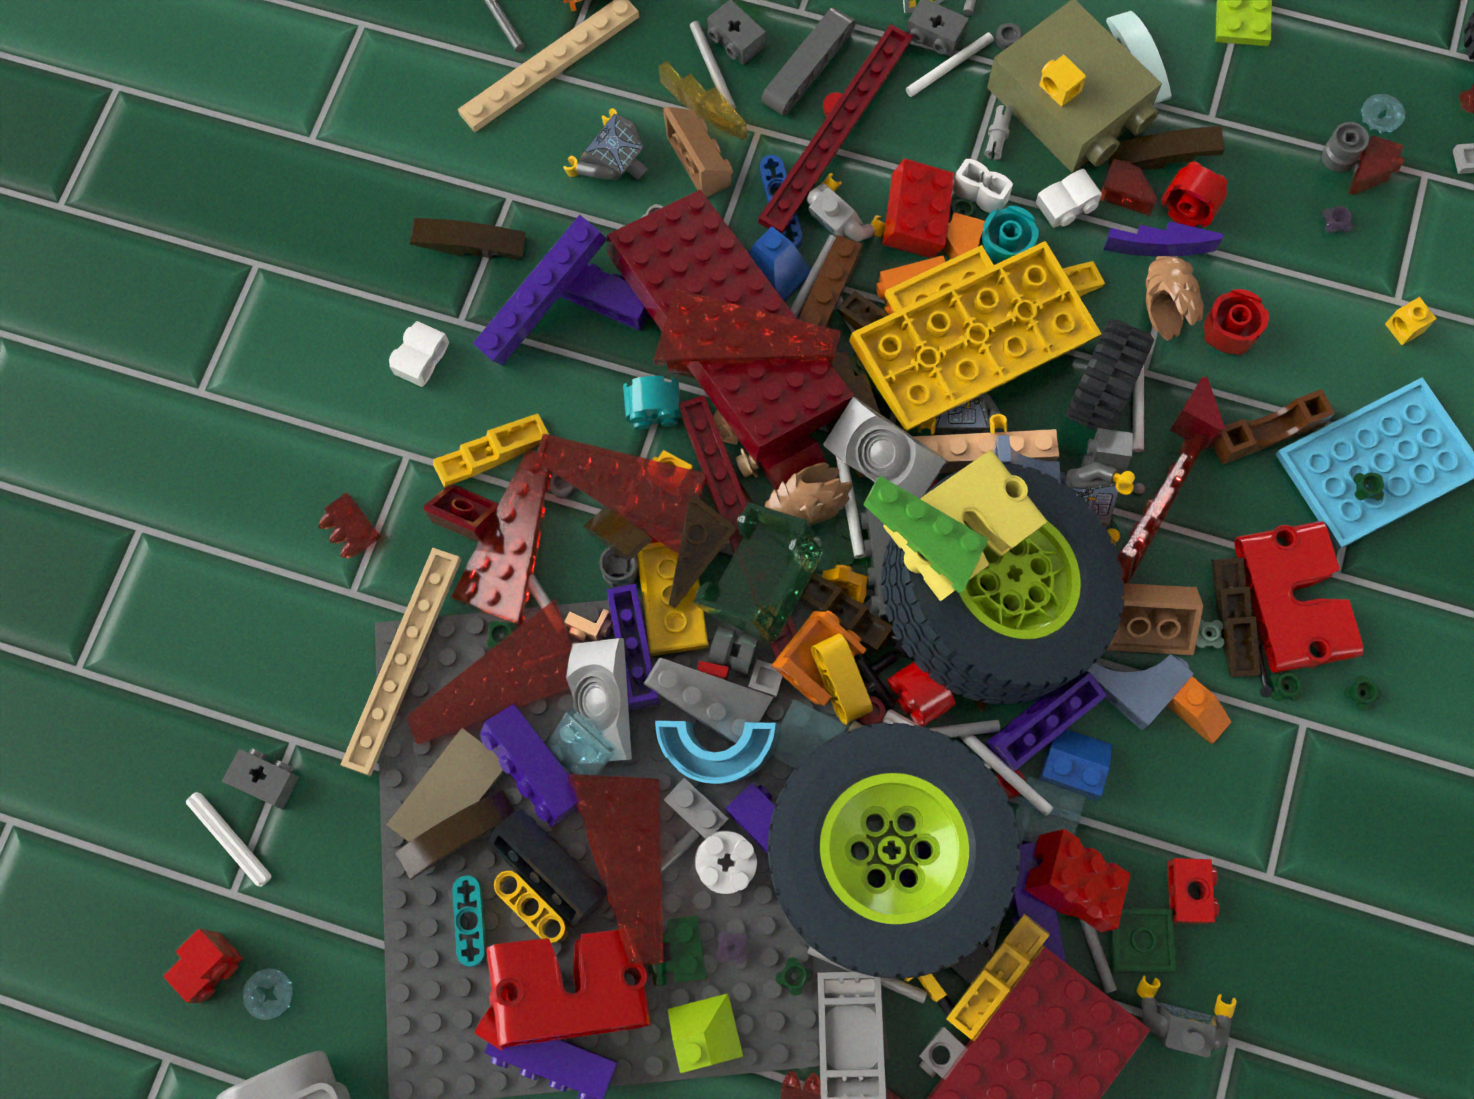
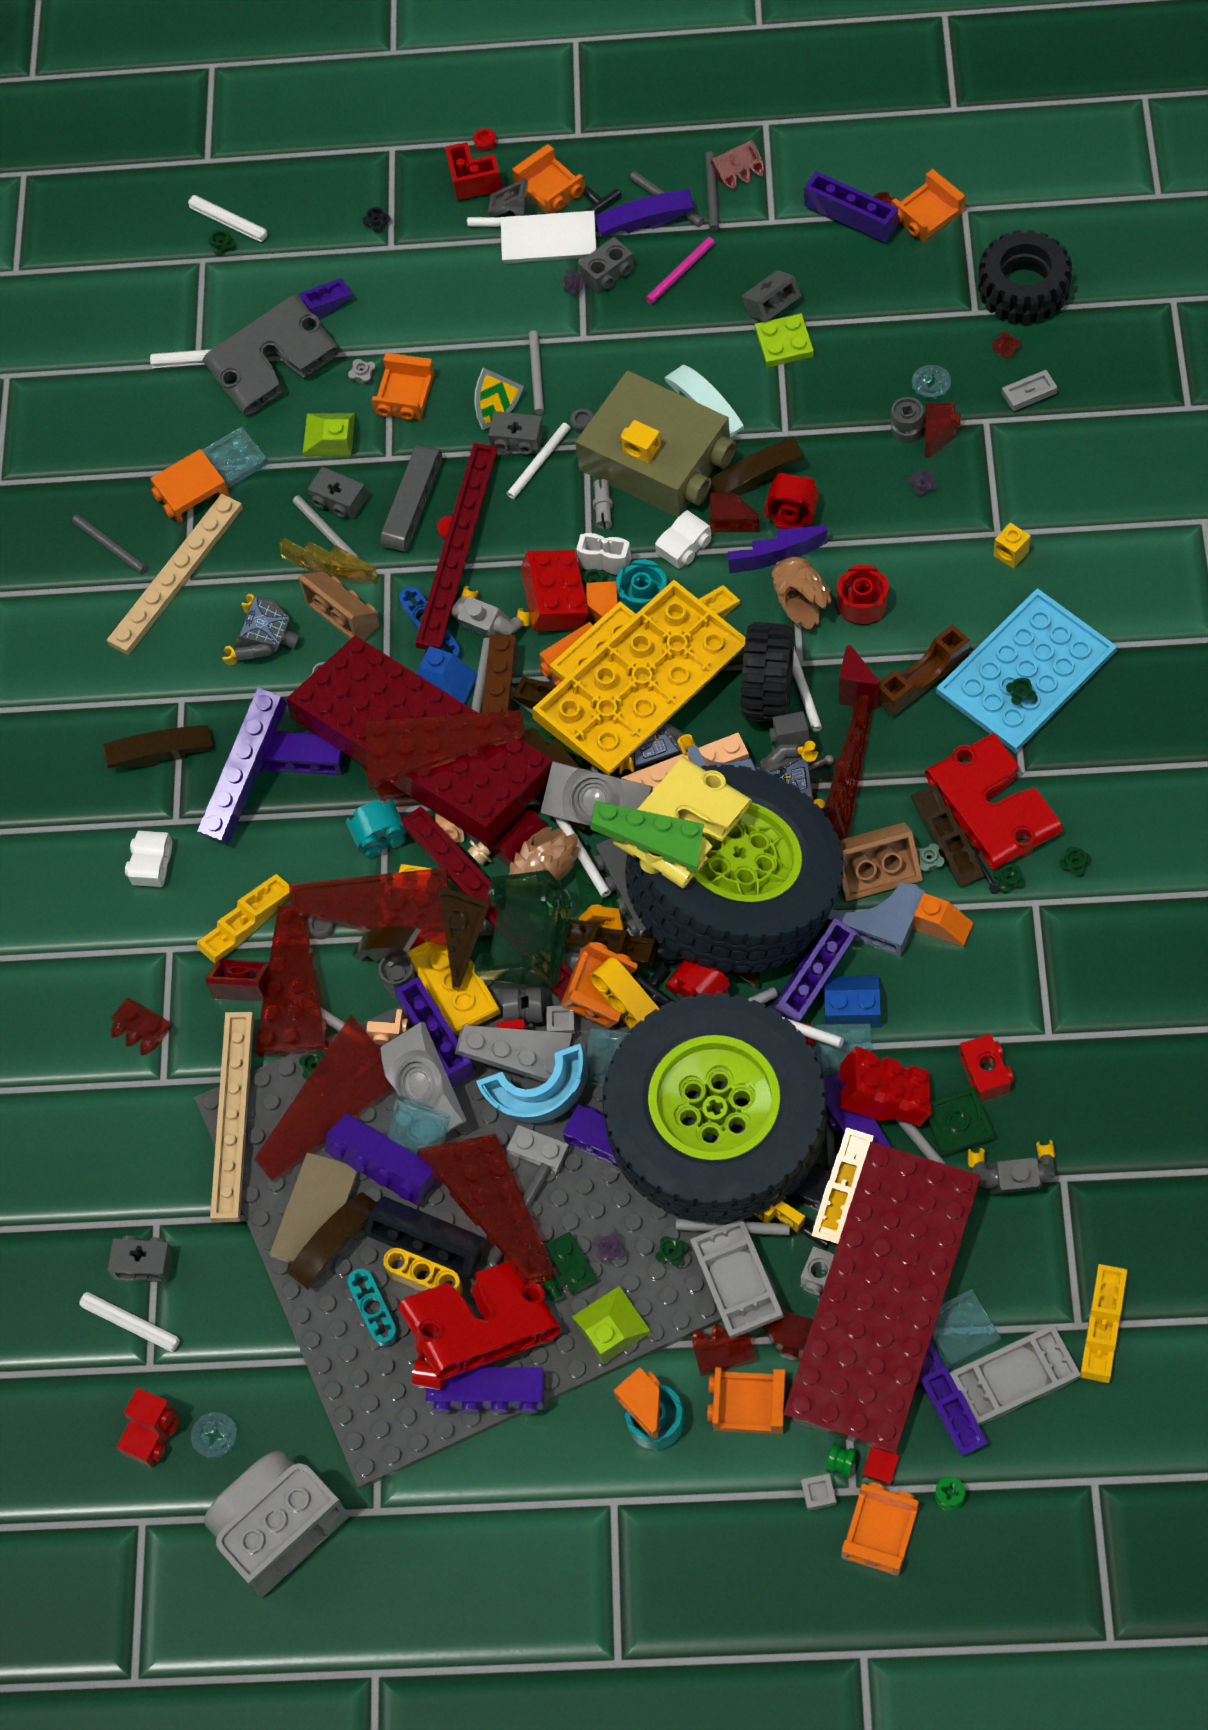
camera: 15 degrees left, 10 degrees down
white plate [695,831,757,894] -> none

